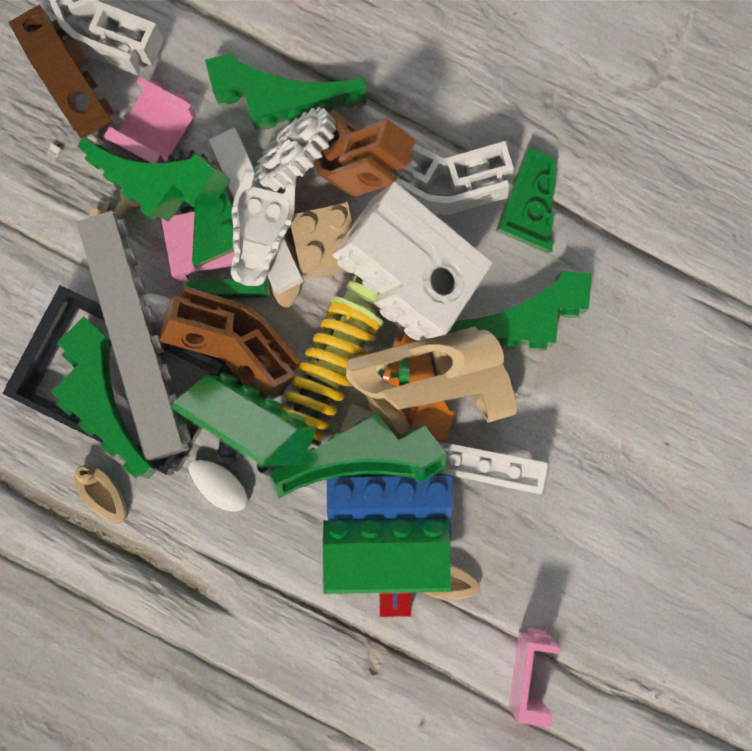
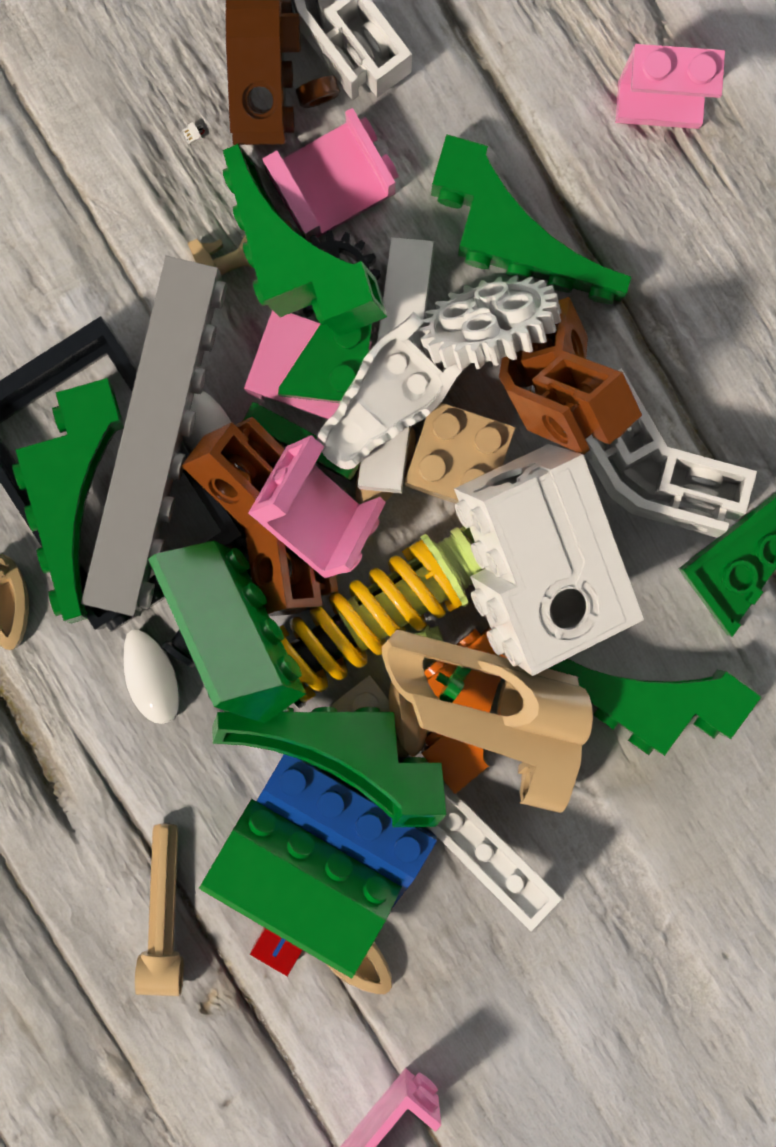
camera: 25 degrees right, 5 degrees up
none -> tan axle [135,823,184,996]
none -> bright pink panel [248,435,386,578]
none -> reddish brown tile [295,76,340,108]

